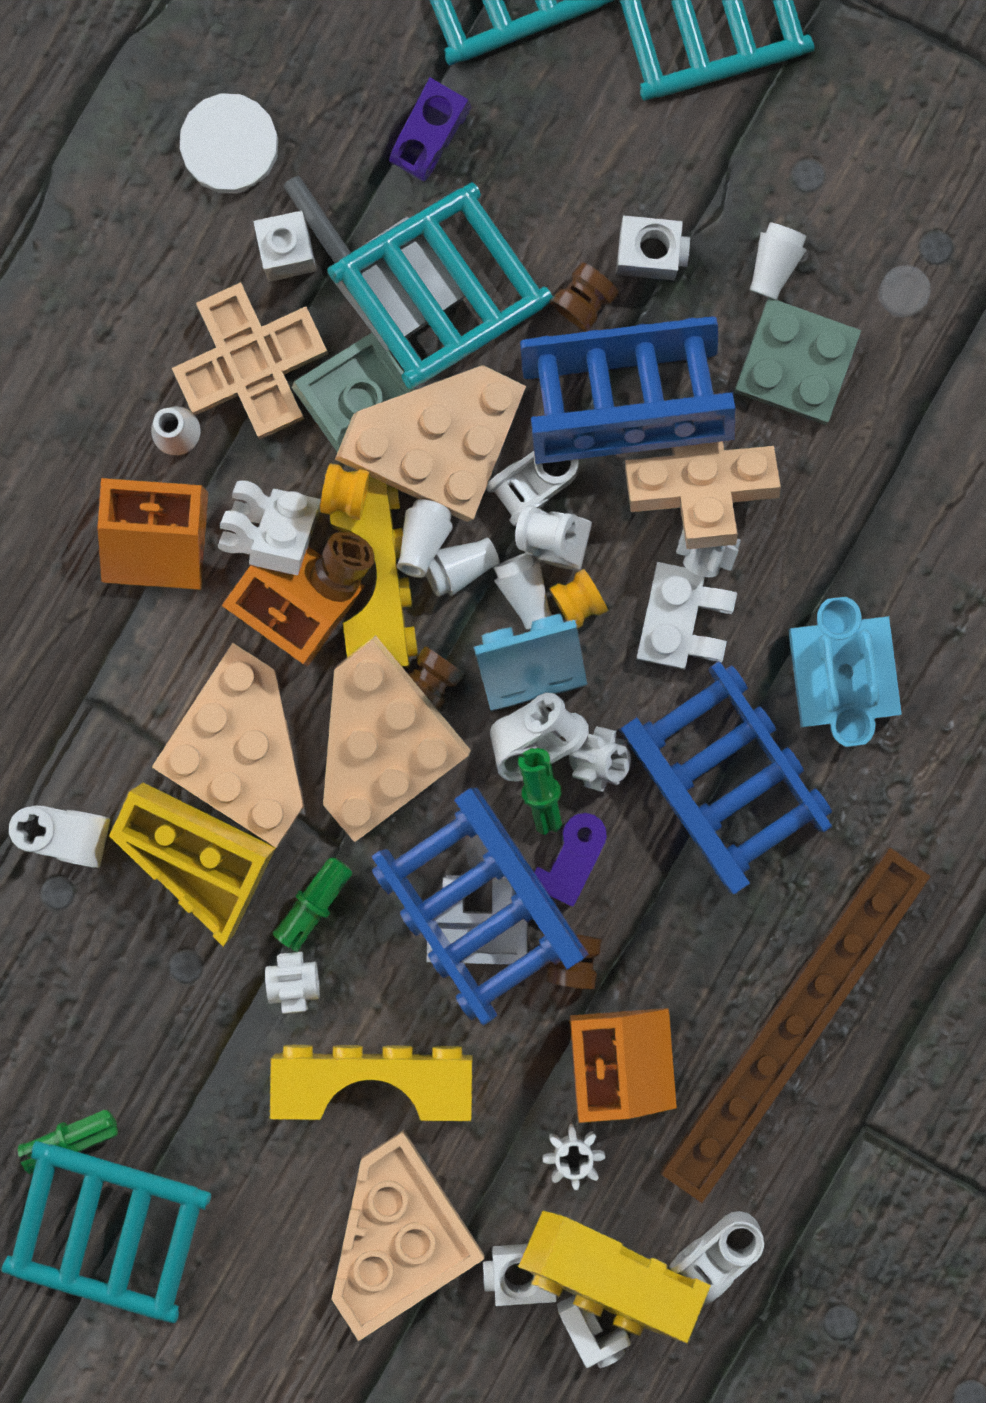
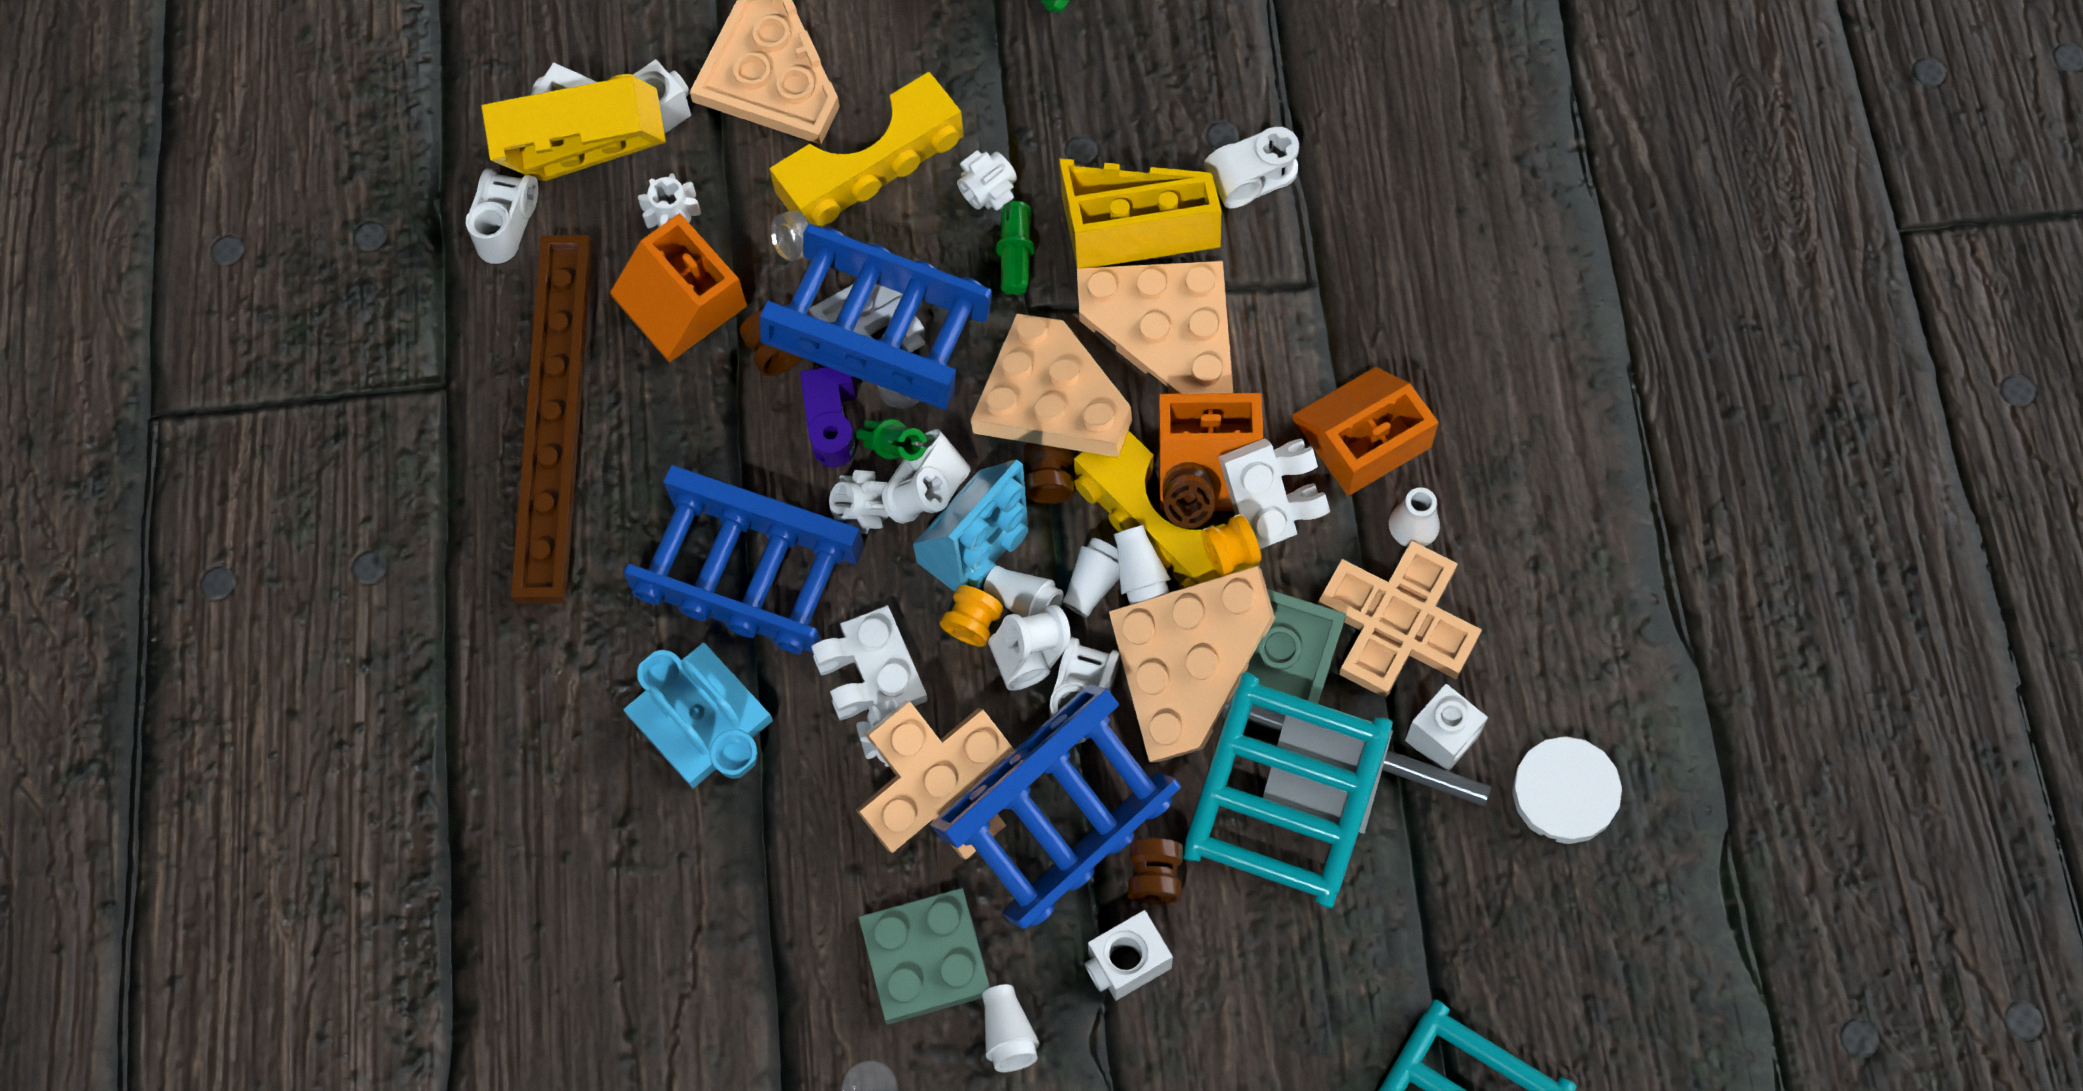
camera: 145 degrees right, 20 degrees down
dark purple leg [389,78,472,182] -> none
none -> clear tile [771,210,809,261]

